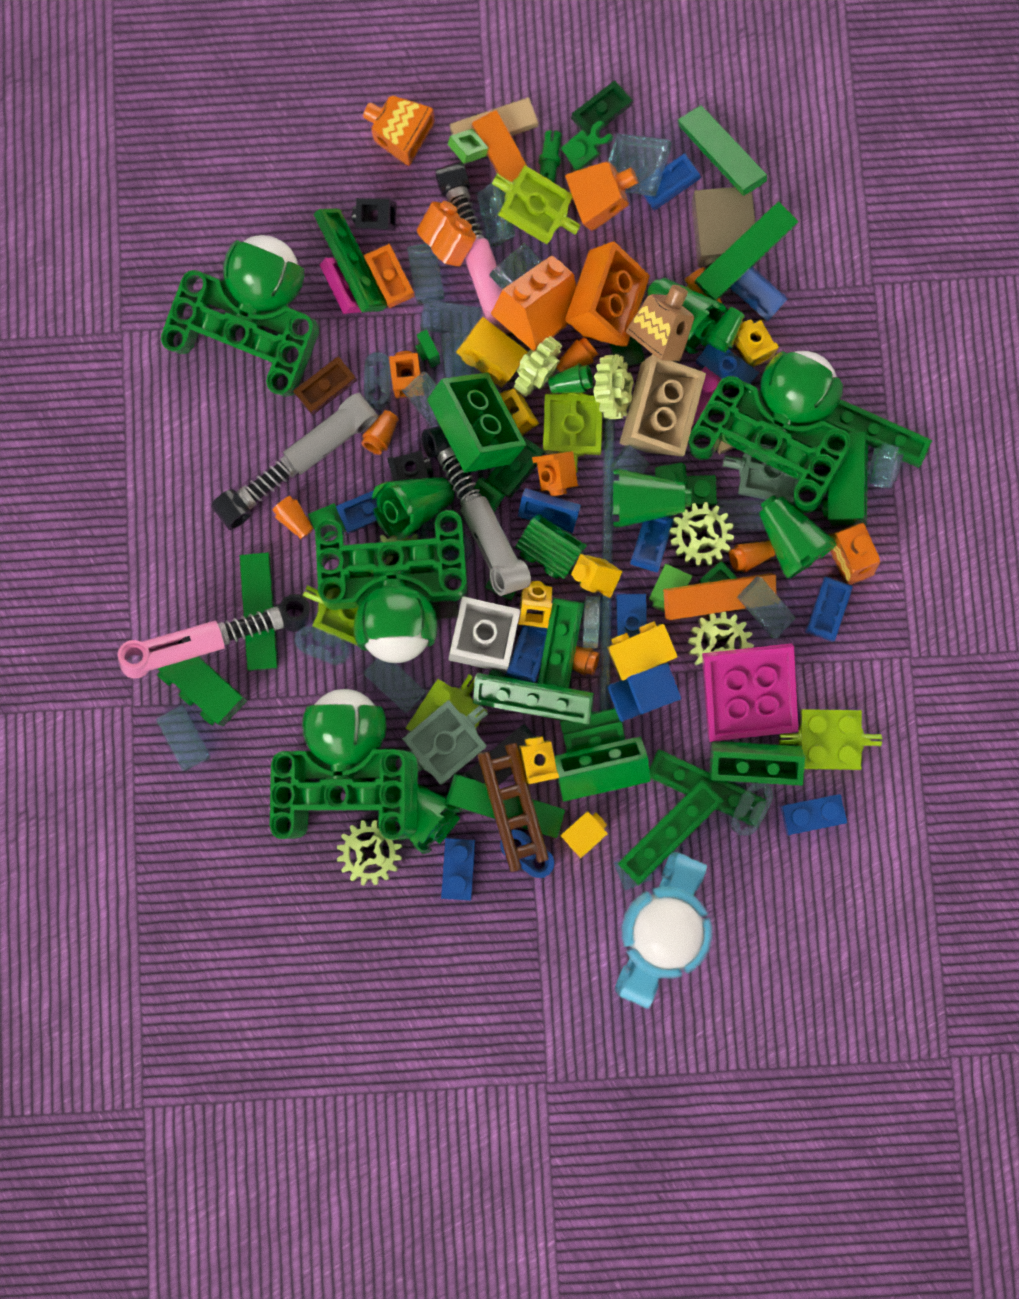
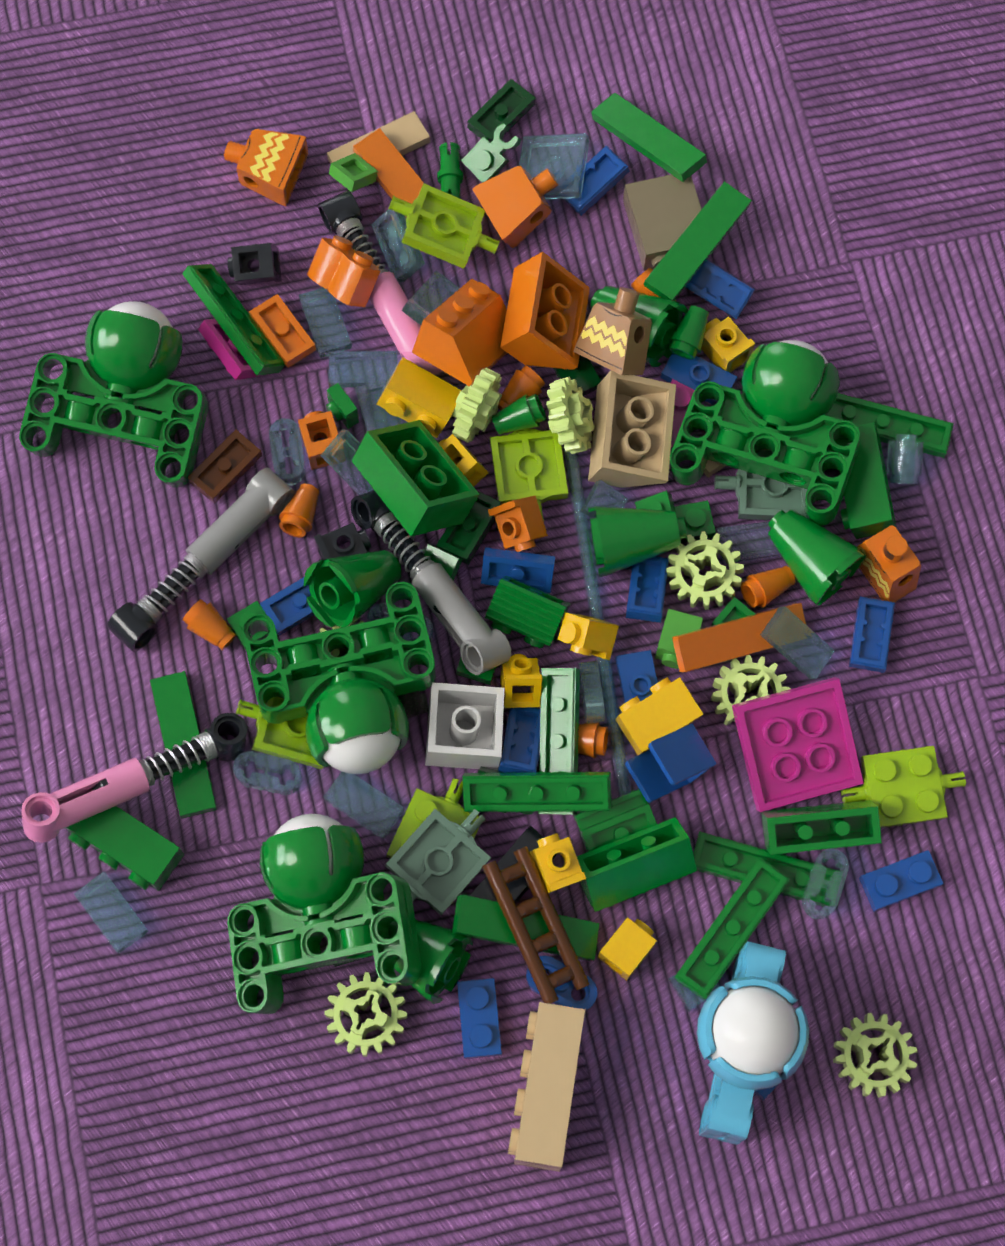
camera: 15 degrees left, 10 degrees down
none -> tan brick [508,1002,585,1172]
none -> yellowish green gear [833,1013,917,1098]

